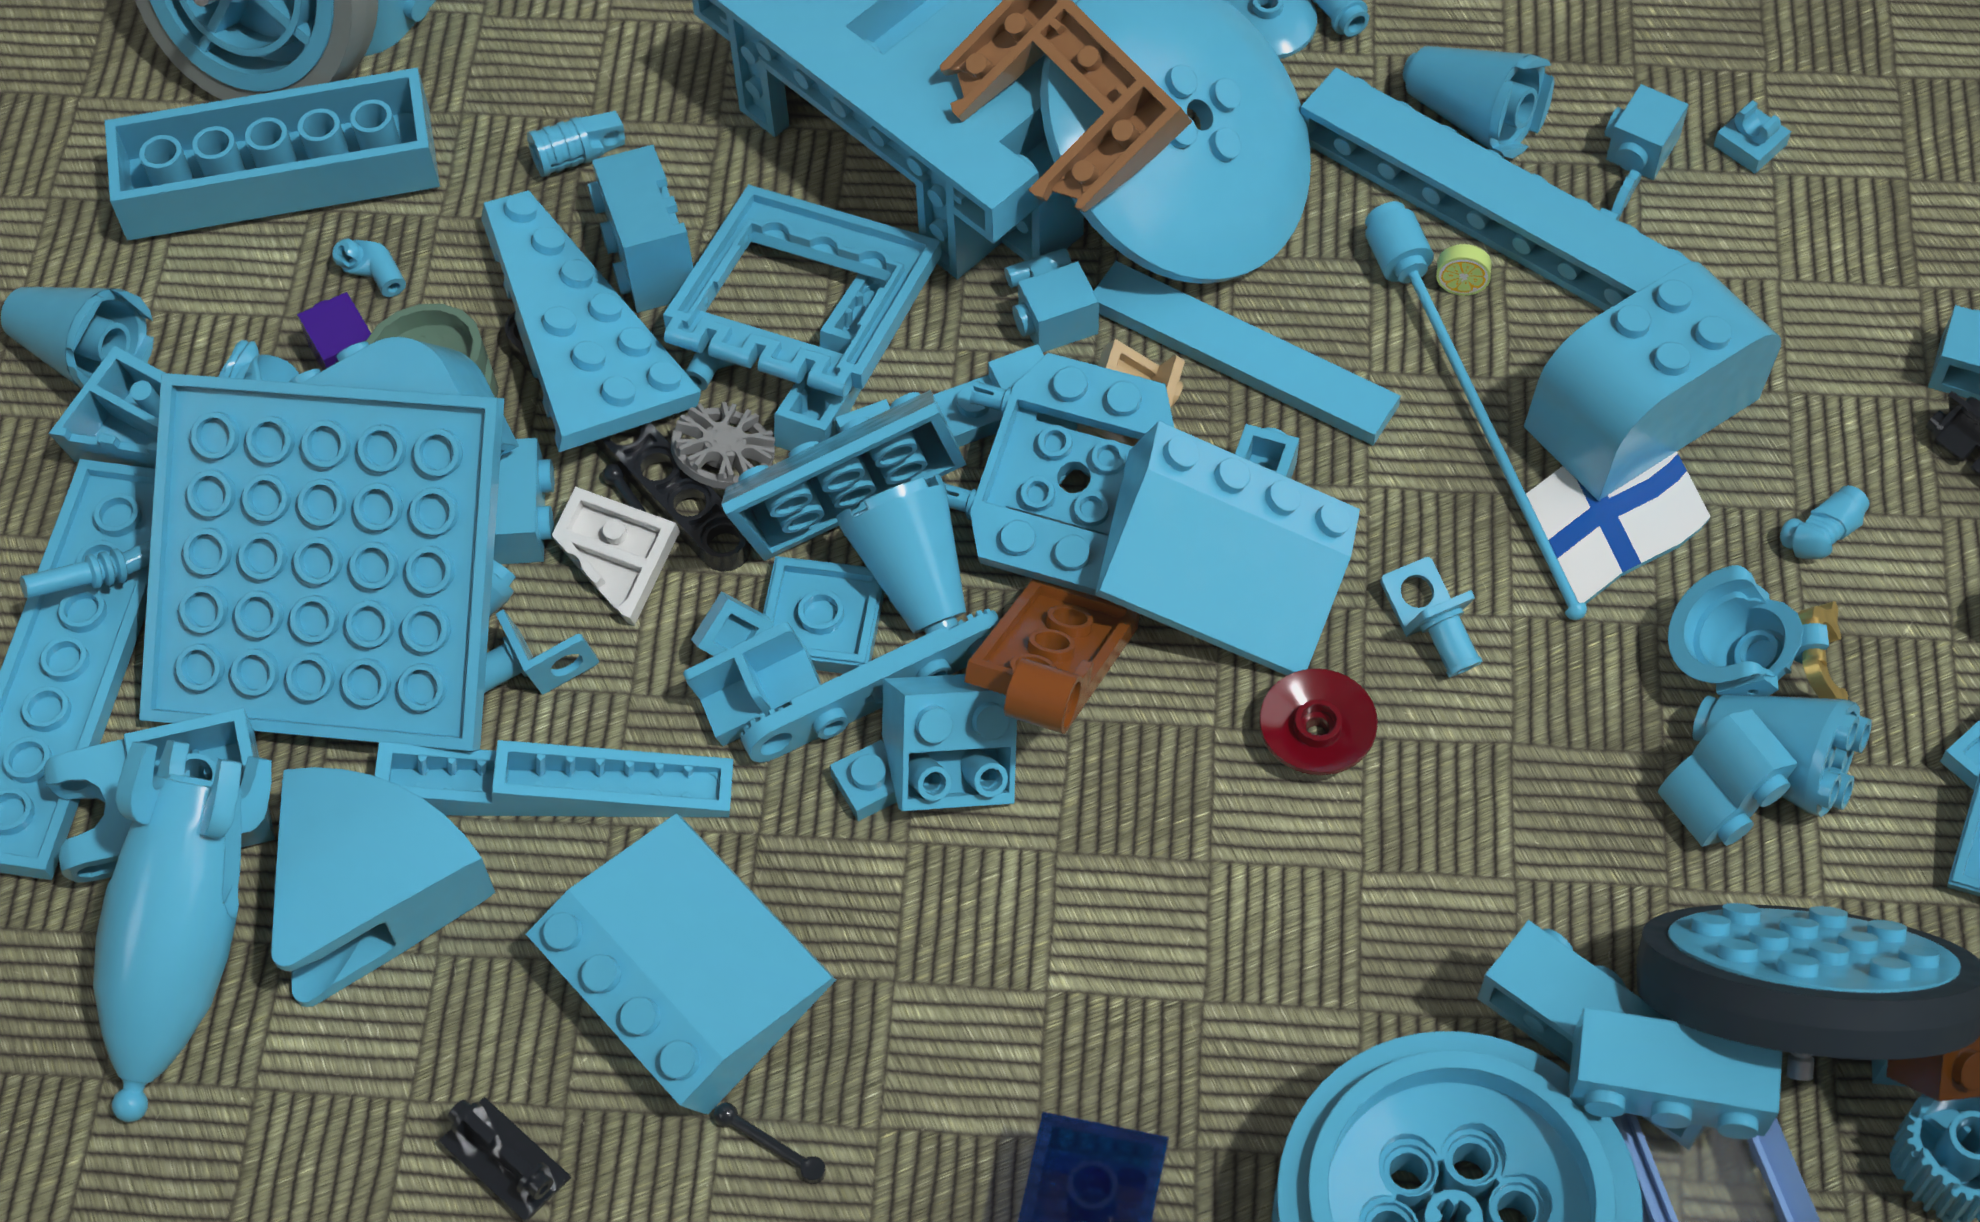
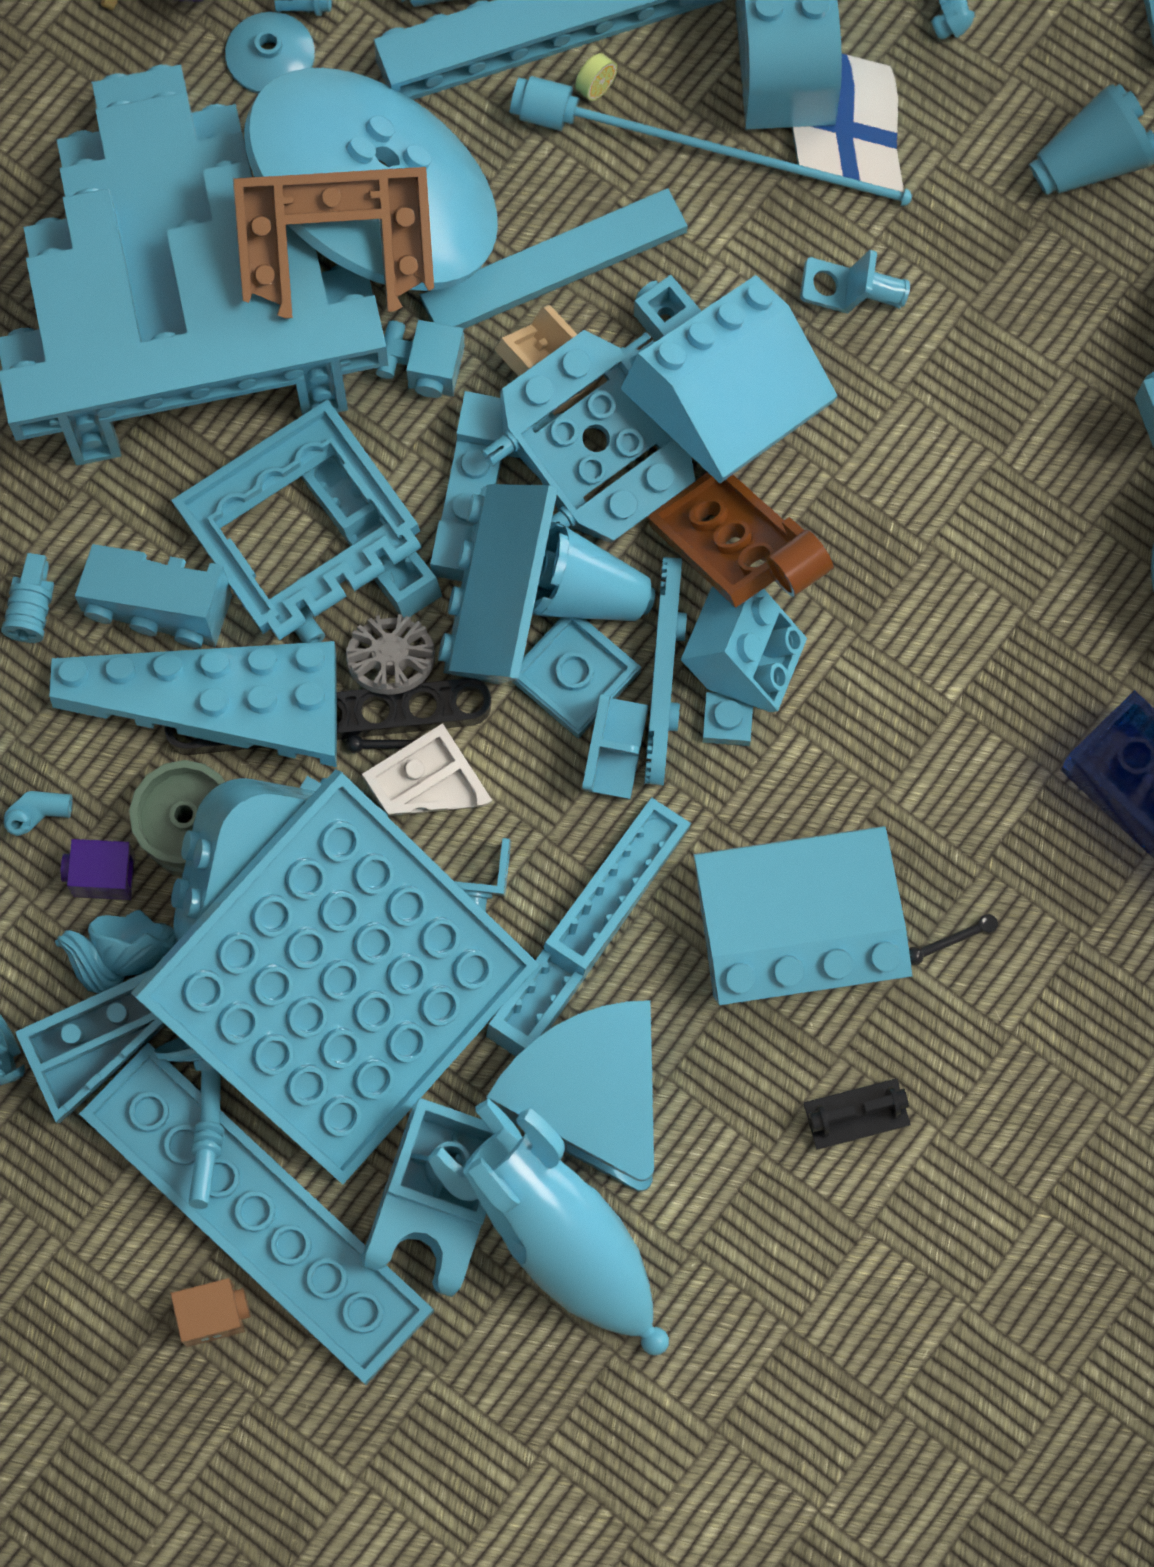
camera: 60 degrees left, 15 degrees up
medium azure tile [691,591,774,656] -> none
dark red dish [1259,669,1378,775] -> none
medium azure brick [1657,709,1798,847] -> none
medium azure helmet [1668,565,1848,700] -> none

